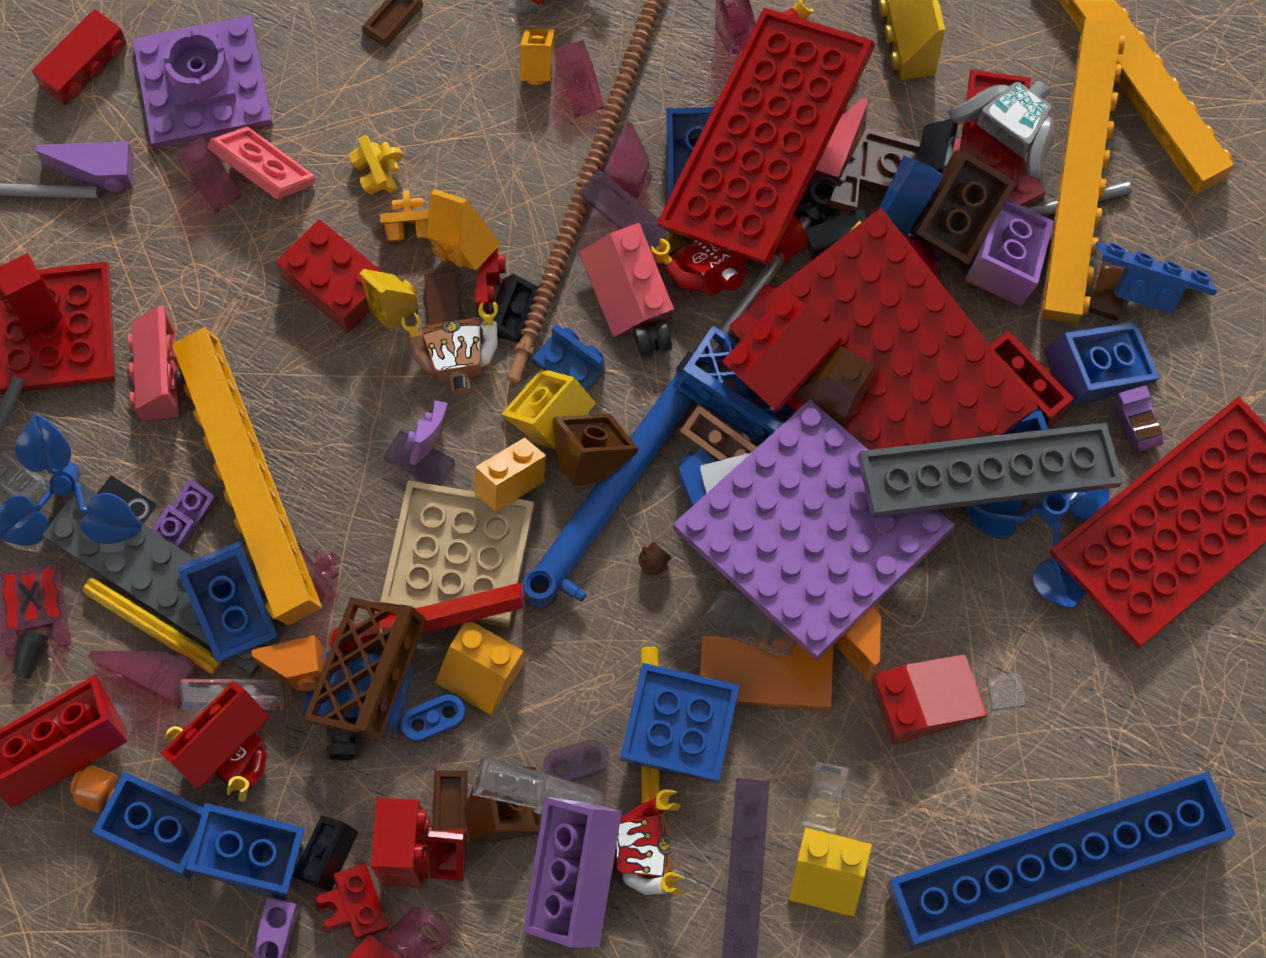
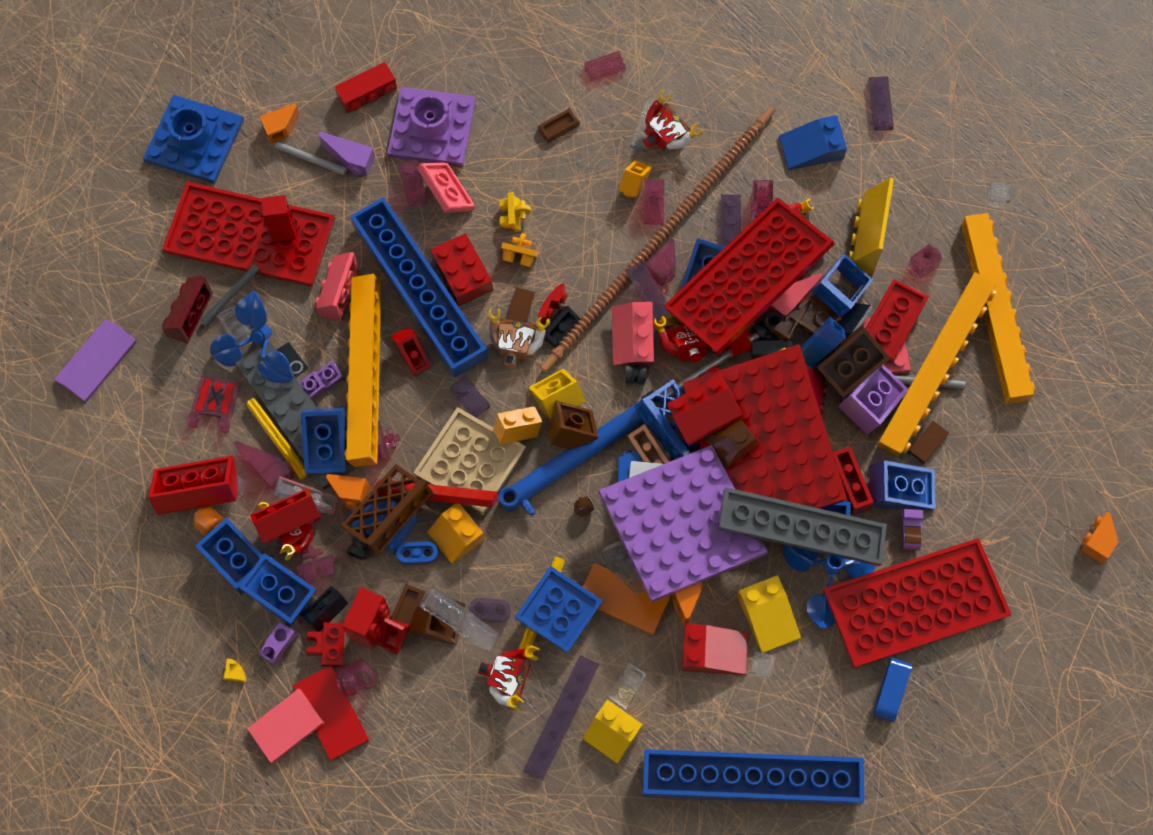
camera: 20 degrees right, 0 degrees up
pearl dark grey cone [11,628,50,679] -> none
yellow slope [360,269,419,332] -> none
medium lavender slope [405,401,447,465] -> none
light orange slope [427,189,501,270] -> none
medium lavender slope [523,797,622,948] -> none
blue bracket [532,324,605,392] -> none
light grey torso [947,81,1055,179] -> none
blue bracket [1094,242,1217,314] -> none
none -> clear pink hips [296,545,335,582]
none -> blue brick [350,197,488,378]
none -> red slope [391,327,431,376]
none -> clear purple plate [721,194,741,247]
none -> yellow slope [737,575,801,654]
none -> blue window [812,254,873,317]
none -> blue beam [873,657,912,722]
none -> clear pink brick [908,244,942,279]

